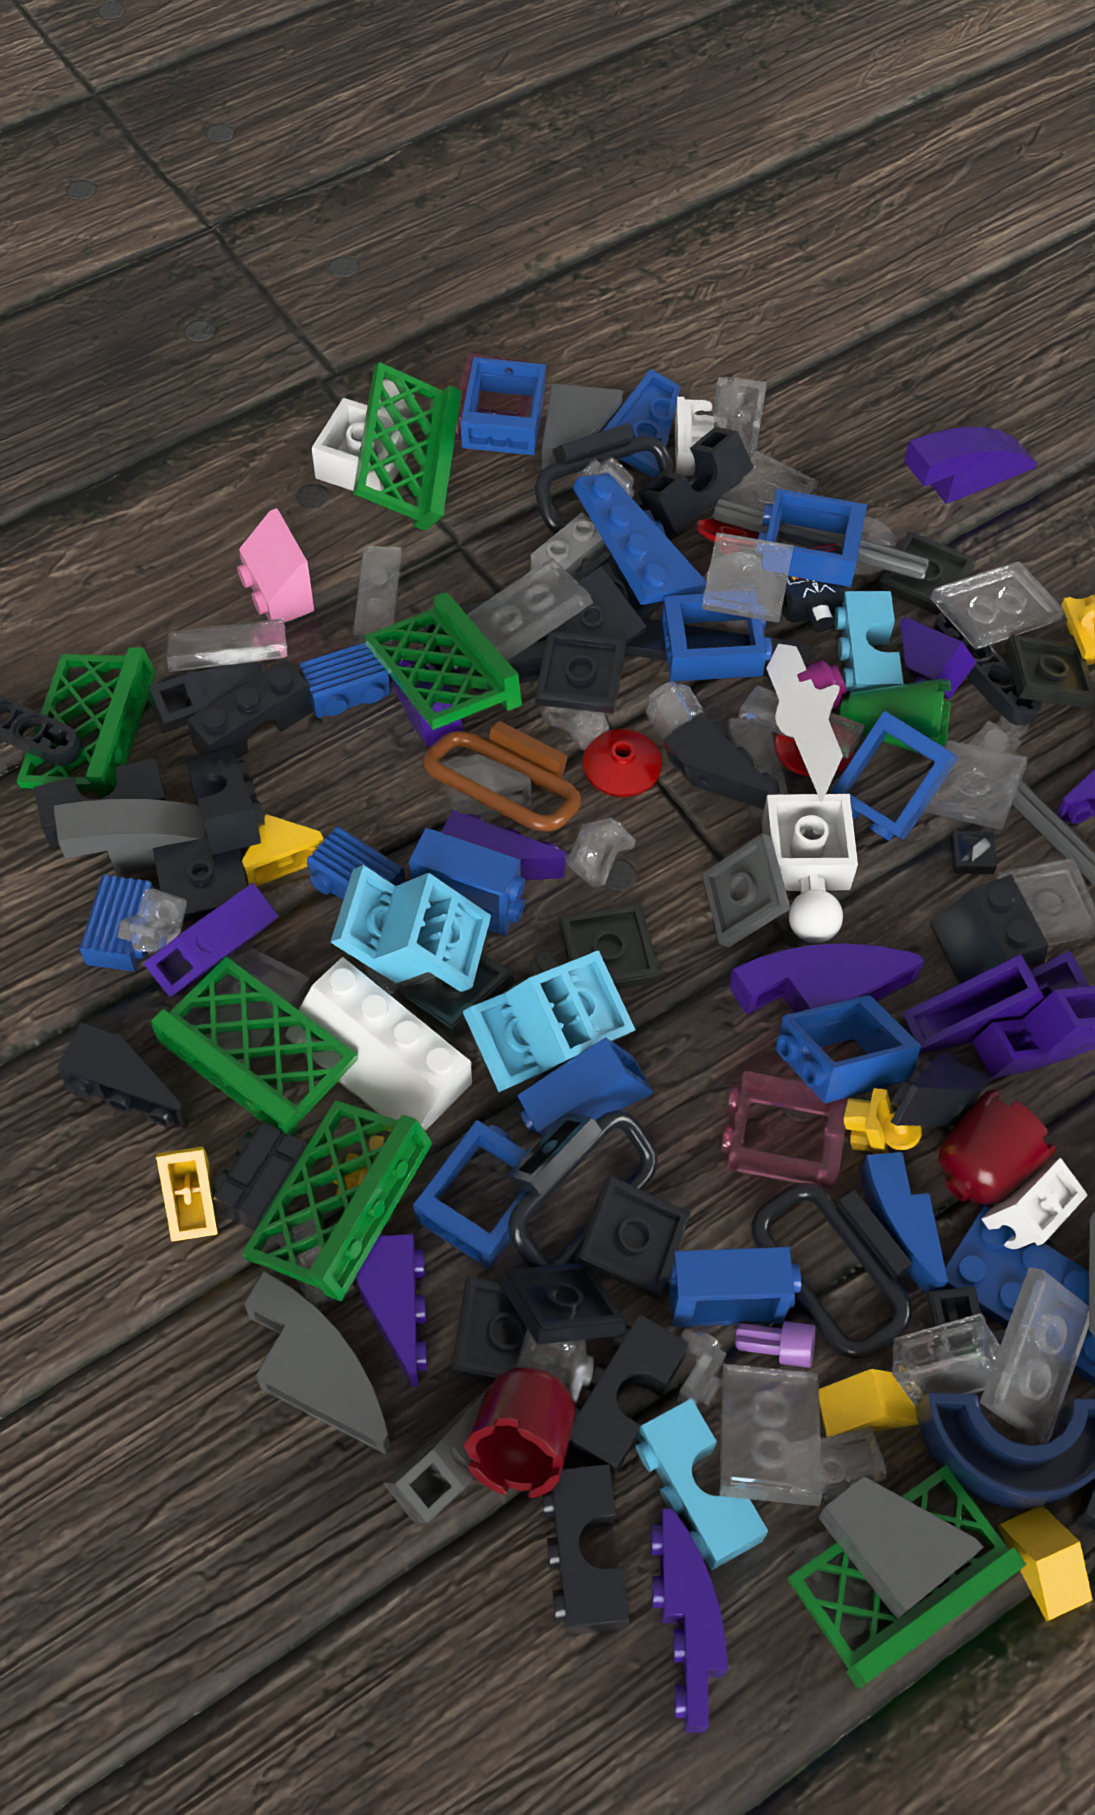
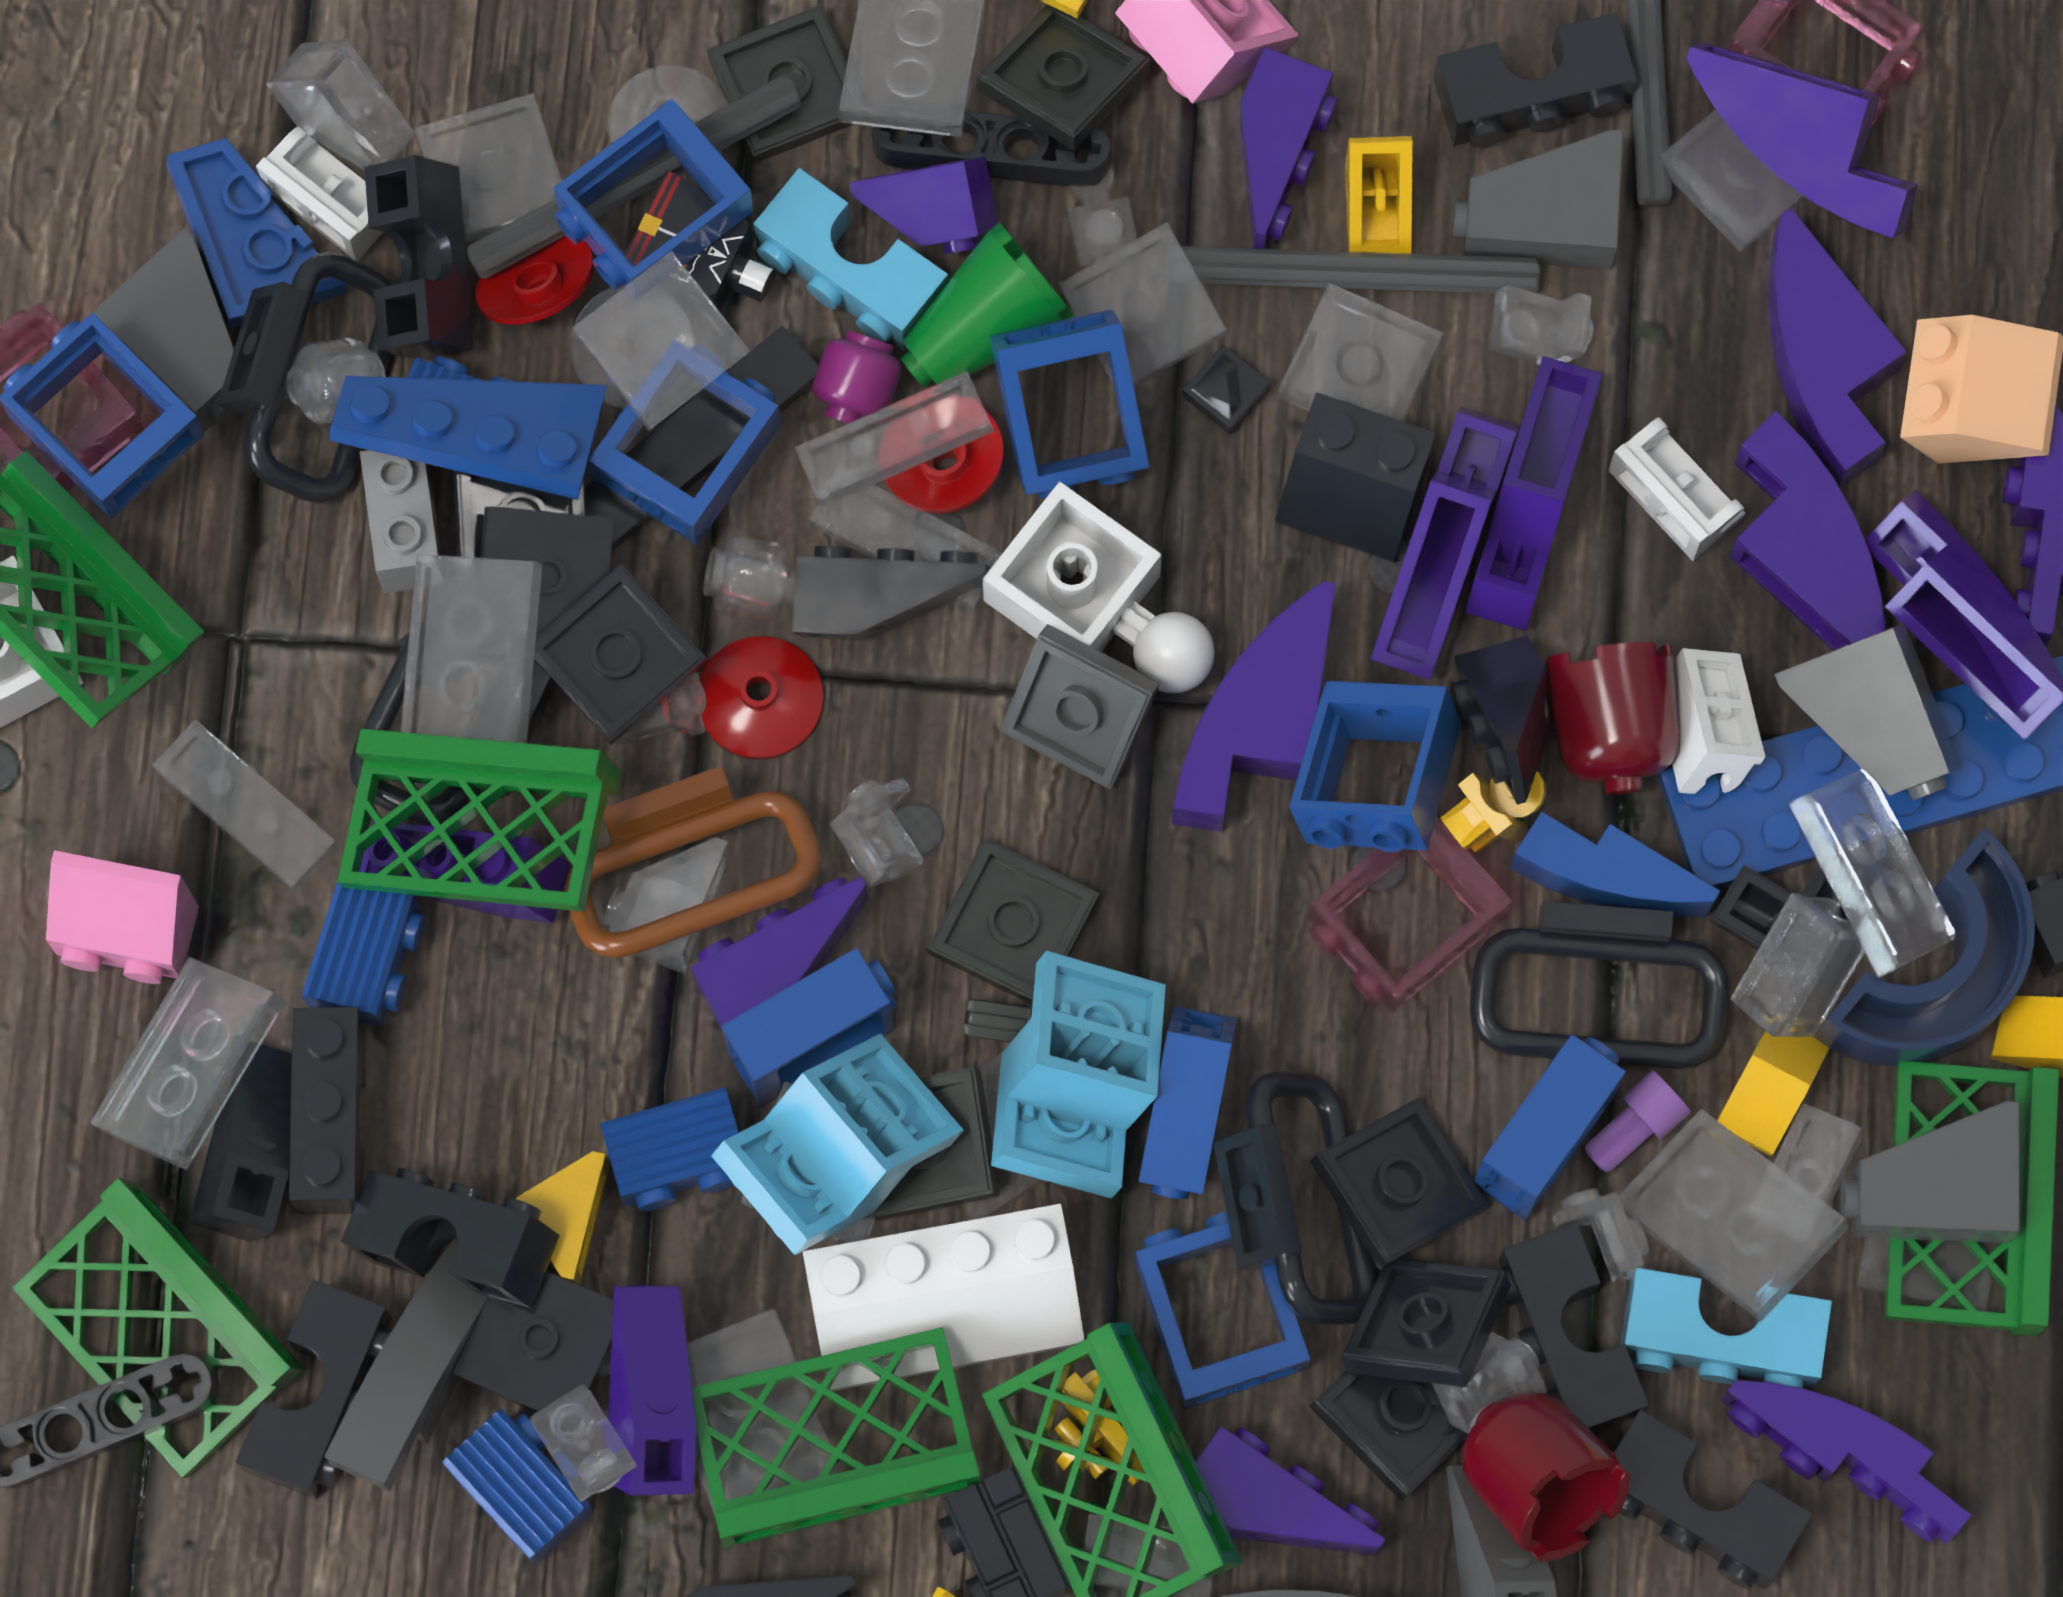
camera: 50 degrees left, 15 degrees up
white sticker [767,644,843,803] -> none

